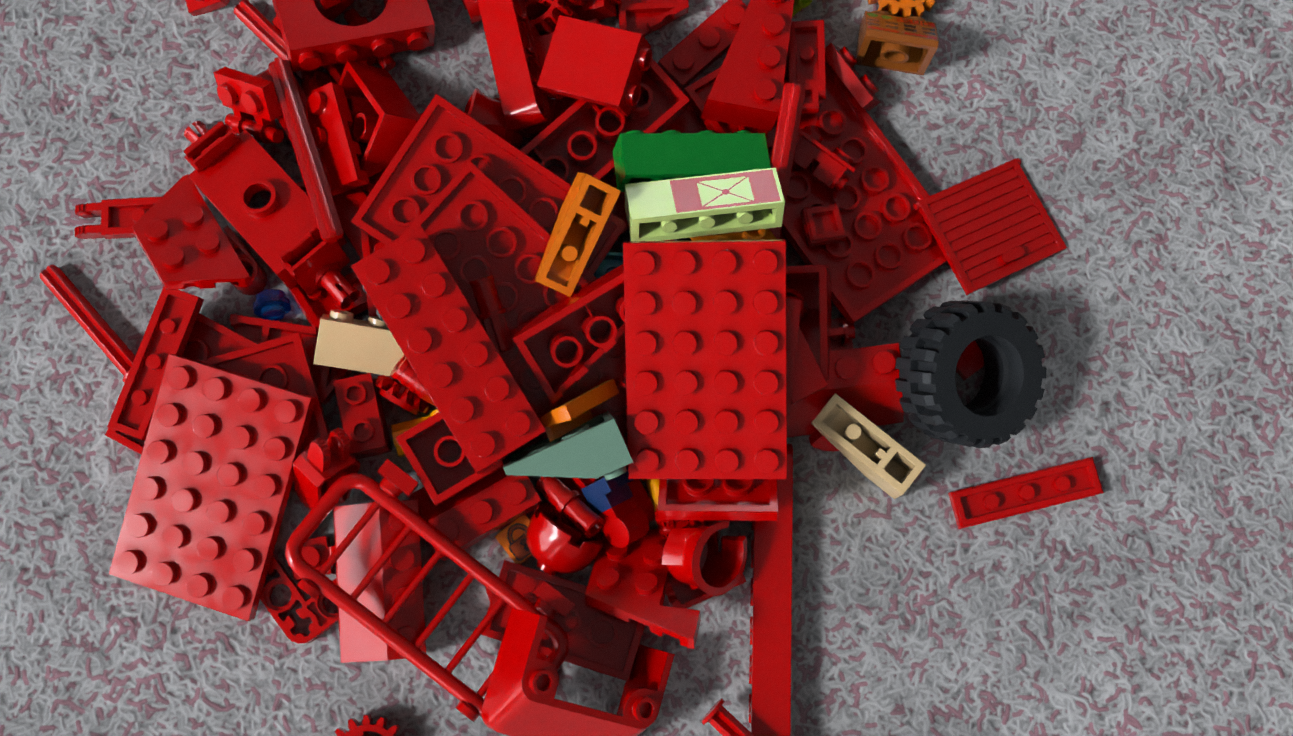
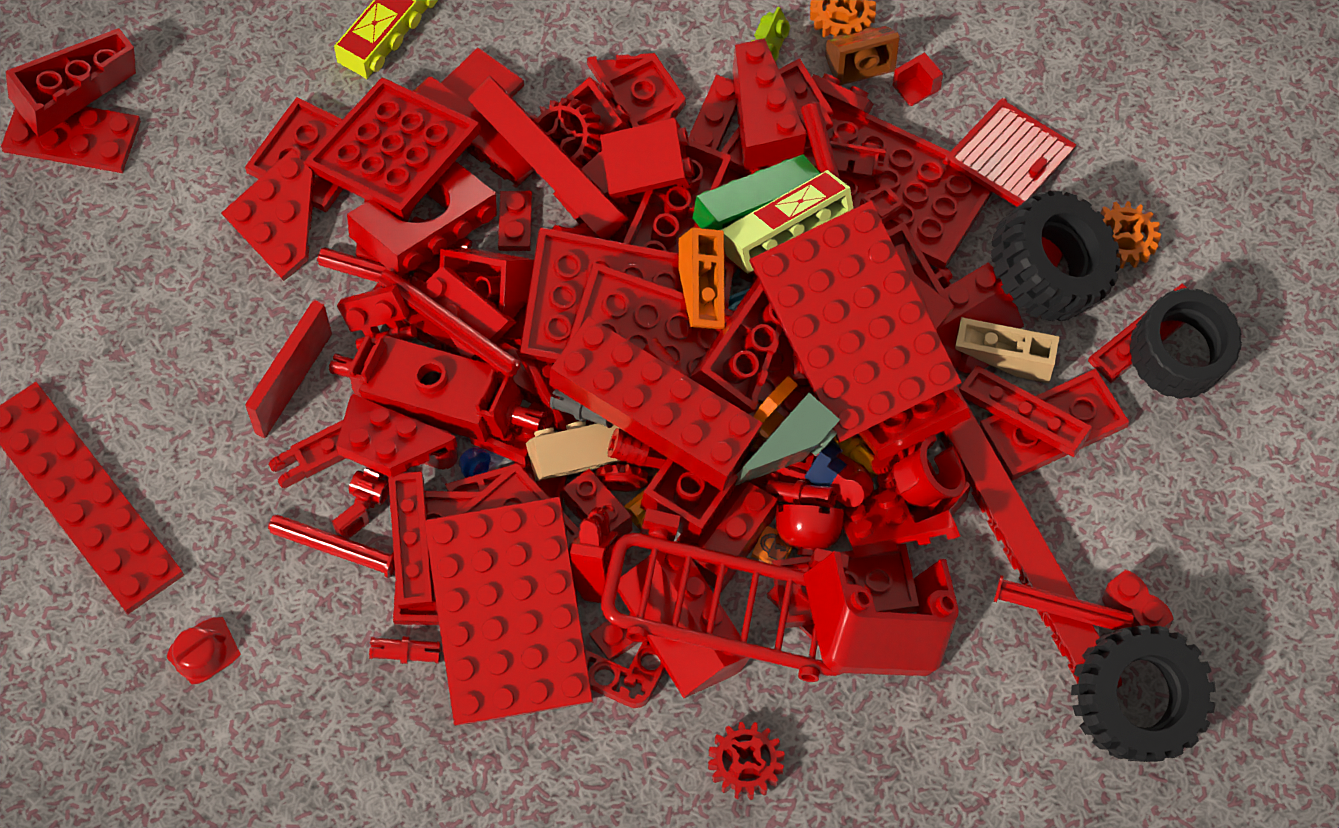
camera: 20 degrees left, 15 degrees down
none -> red tile [245,300,332,438]
none -> red tile [332,500,369,539]
none -> red gear [349,467,389,510]
none -> red pin [369,636,441,664]
none -> red plate [498,191,532,251]
none -> red panel [892,52,943,106]
none -> red plate [959,365,1092,458]
none -> red plate [979,369,1129,481]
none -> orange gear [1101,201,1161,268]
none -> black tyre [1130,288,1242,399]

